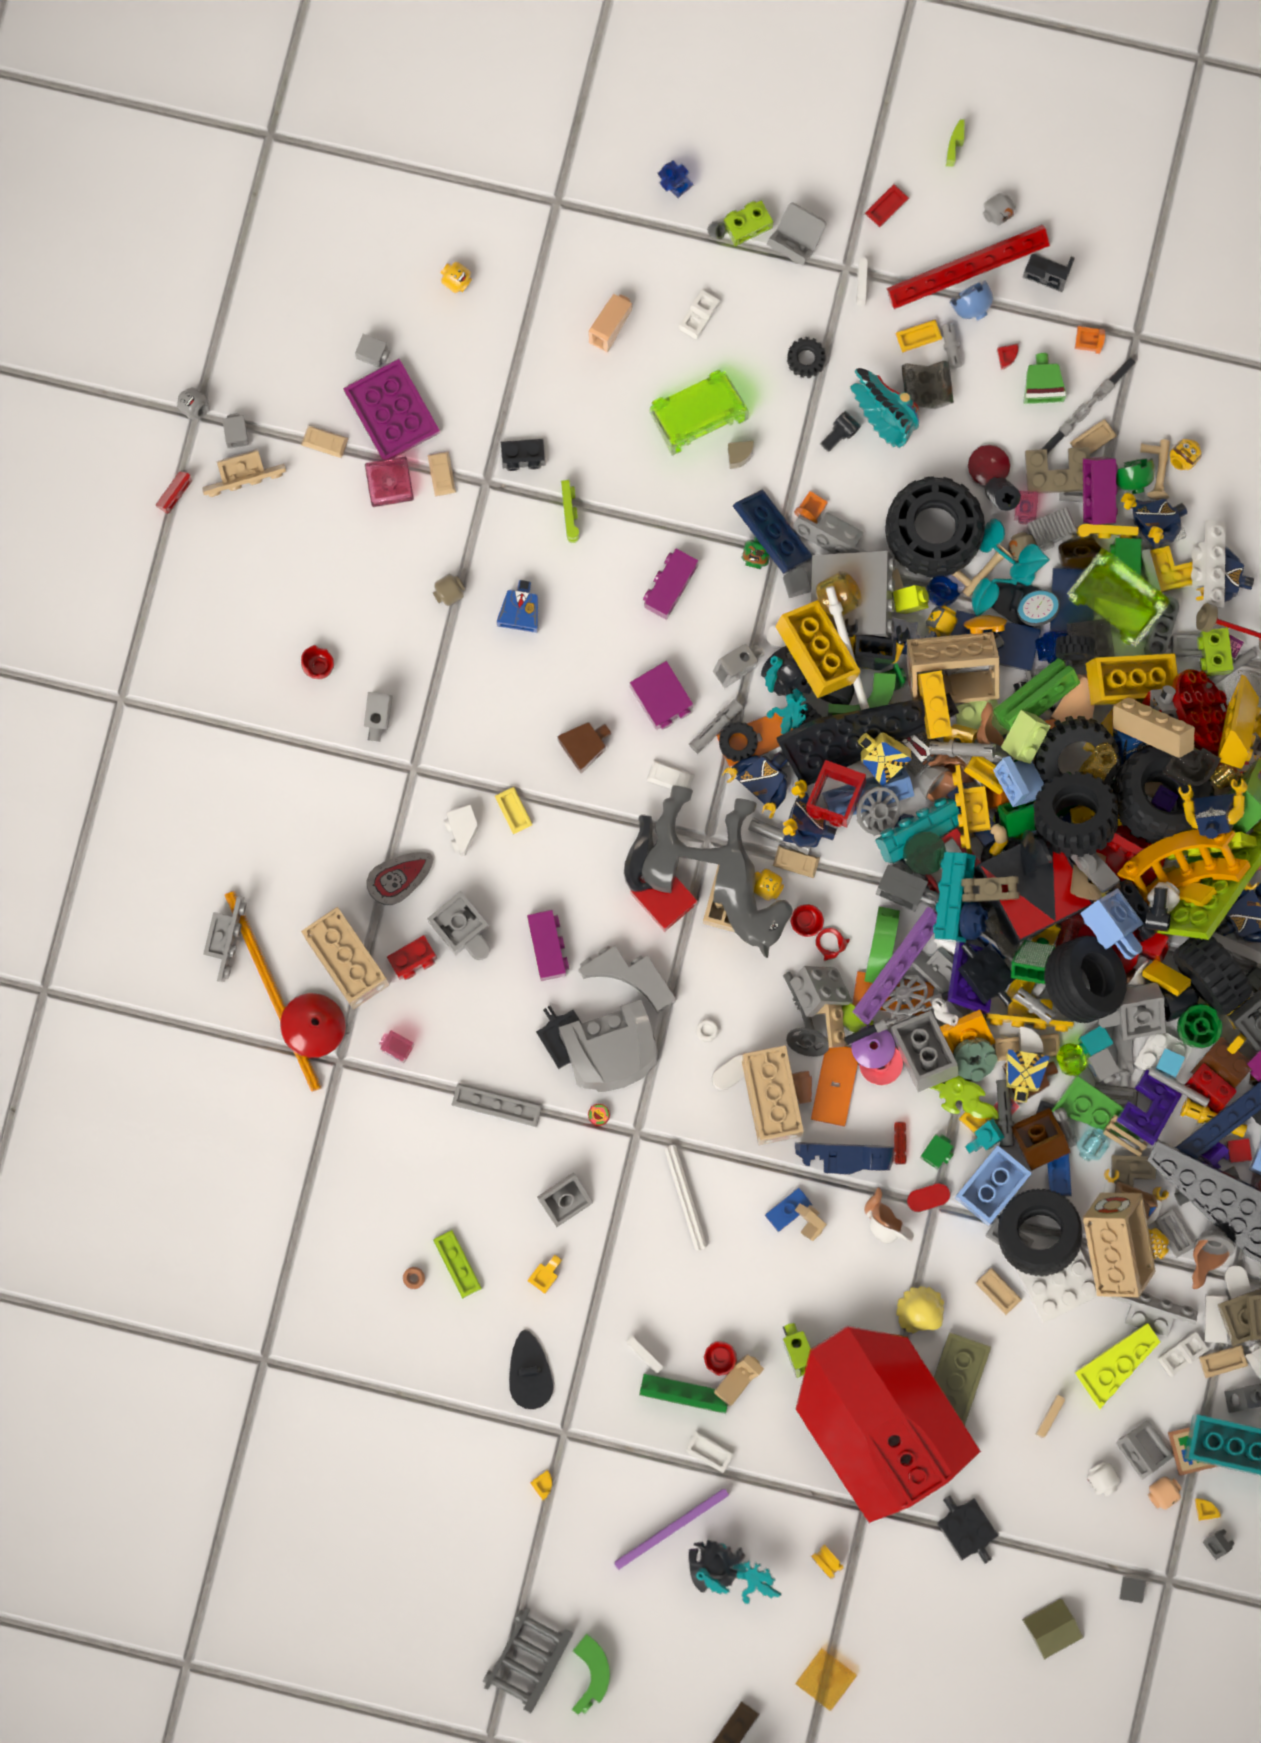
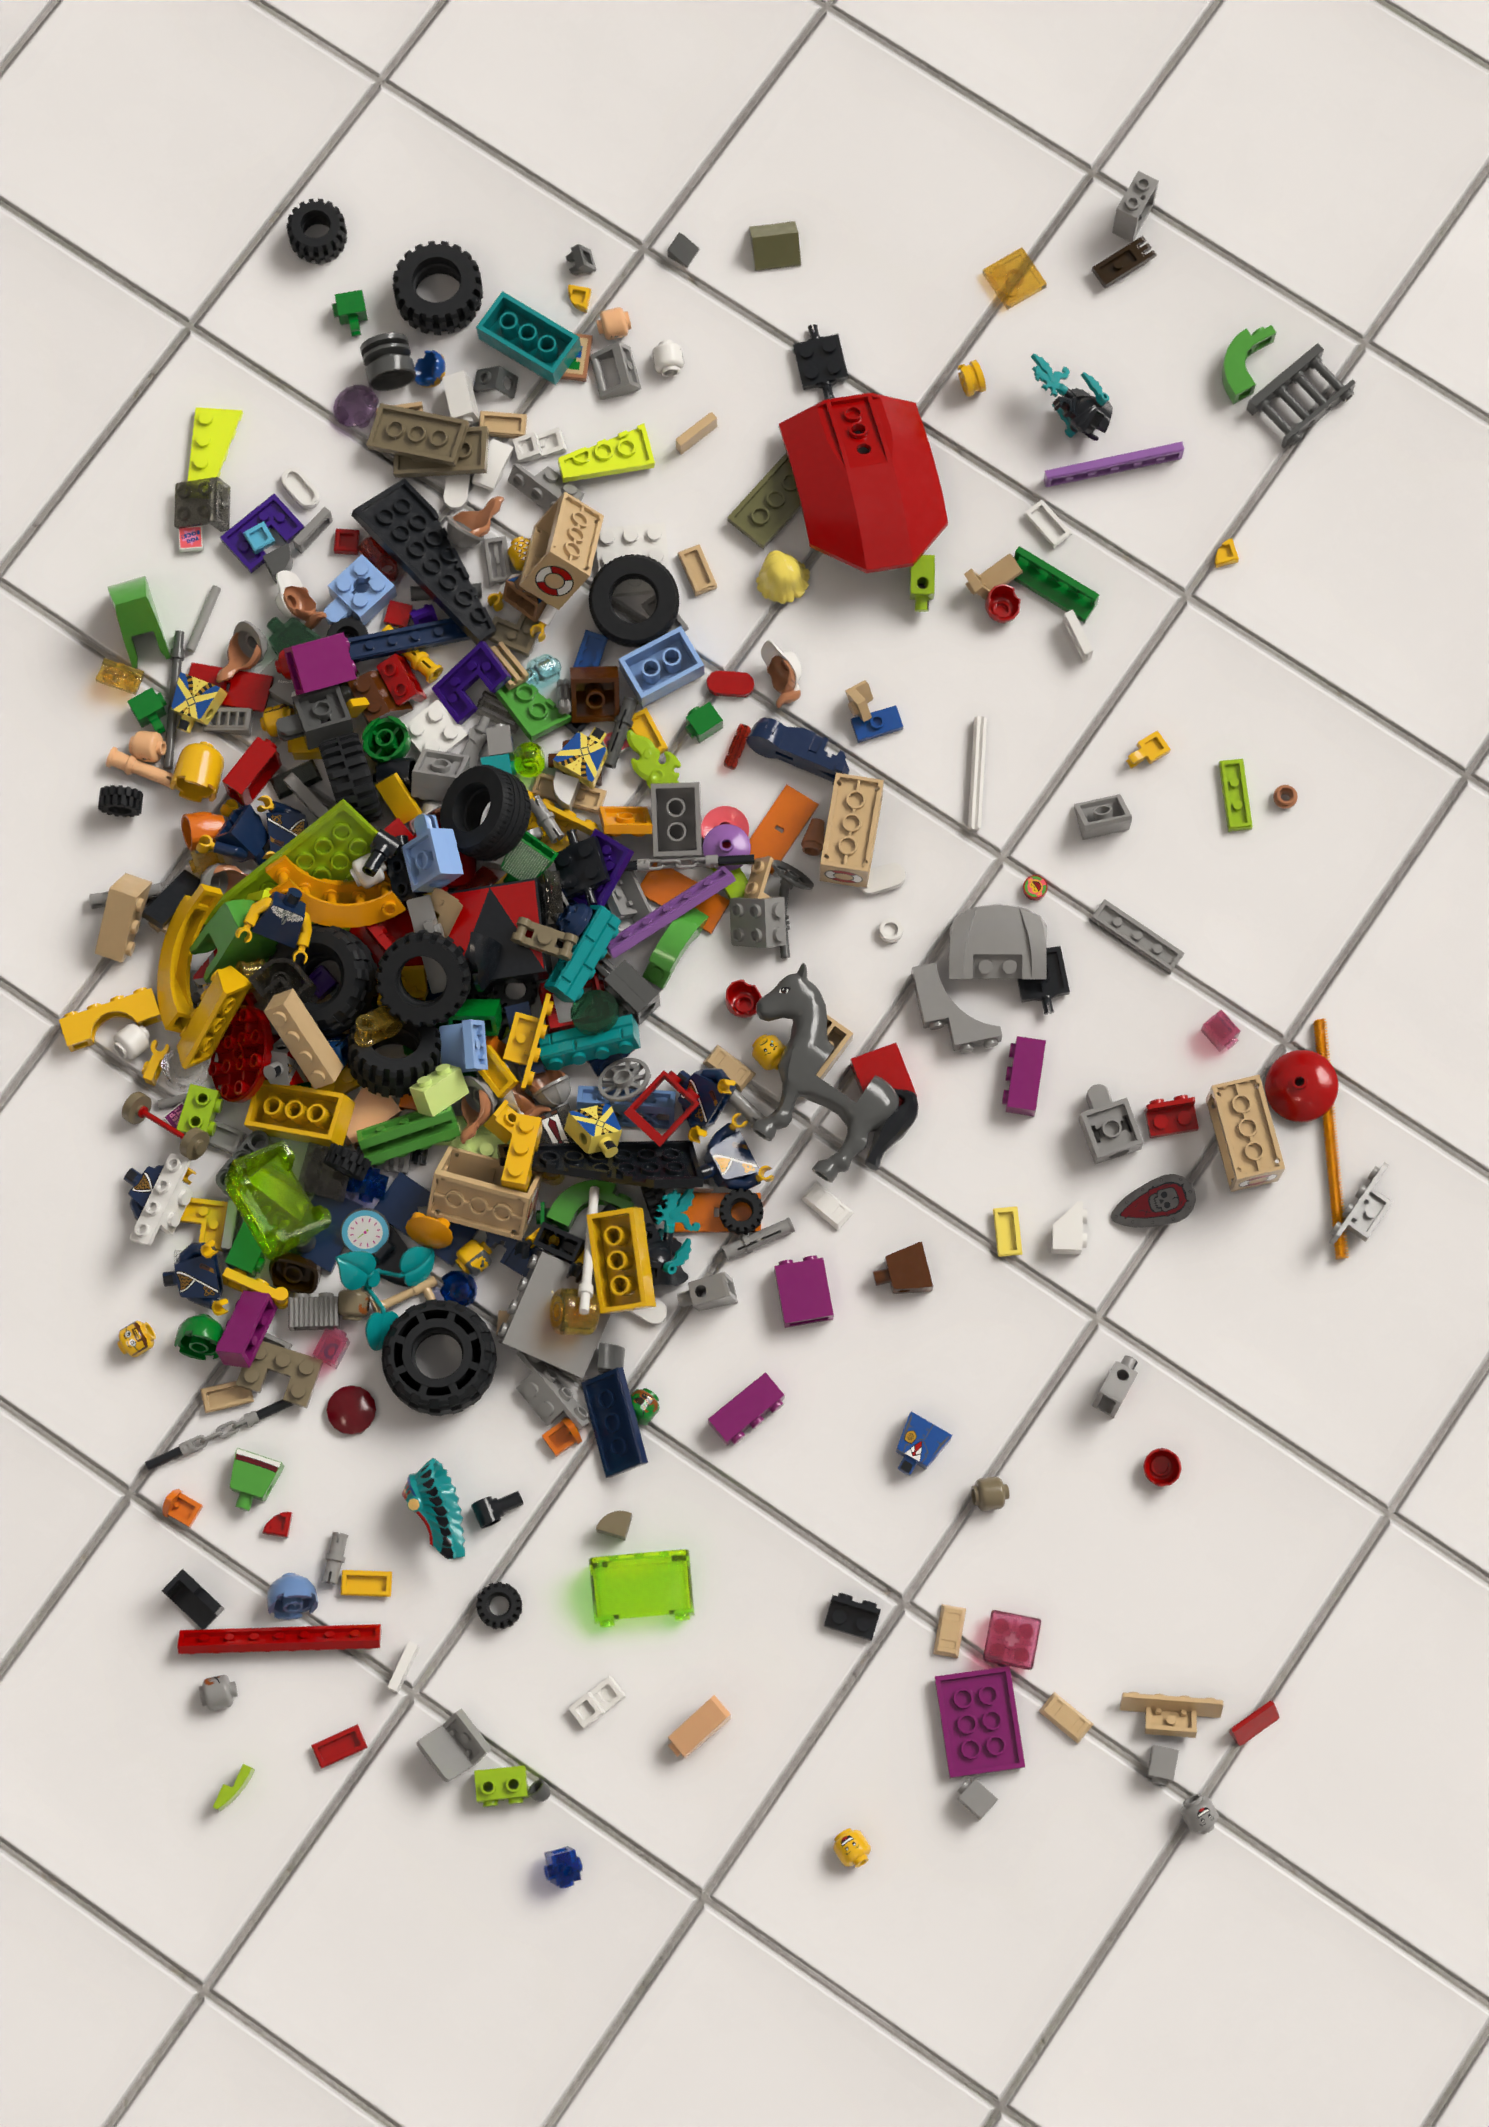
camera: 160 degrees left, 5 degrees down
black shield [509,1330,553,1409] -> none
lime plate [561,480,580,543] -> none
red piece [815,928,850,961] -> none
light grey wheel [882,975,928,1015] -> none
neon yellow brick [893,585,929,614] -> none
clear smoke bracket [901,361,954,409] -> none
light grey pin [929,740,996,758] -> none
white arm [932,998,958,1026] -> none
sand green plate [953,1037,998,1082] -> none
teal plate [965,1119,1005,1154] -> none
black piece [985,477,1021,511] -> none
tan arm [989,824,1008,856] -> none
tan piece [1140,439,1170,500] -> none
light grey bar [1148,1067,1210,1107] -> none
medium azure tile [1156,1048,1185,1078] -> none
yellow tile [1177,882,1217,907] -> none

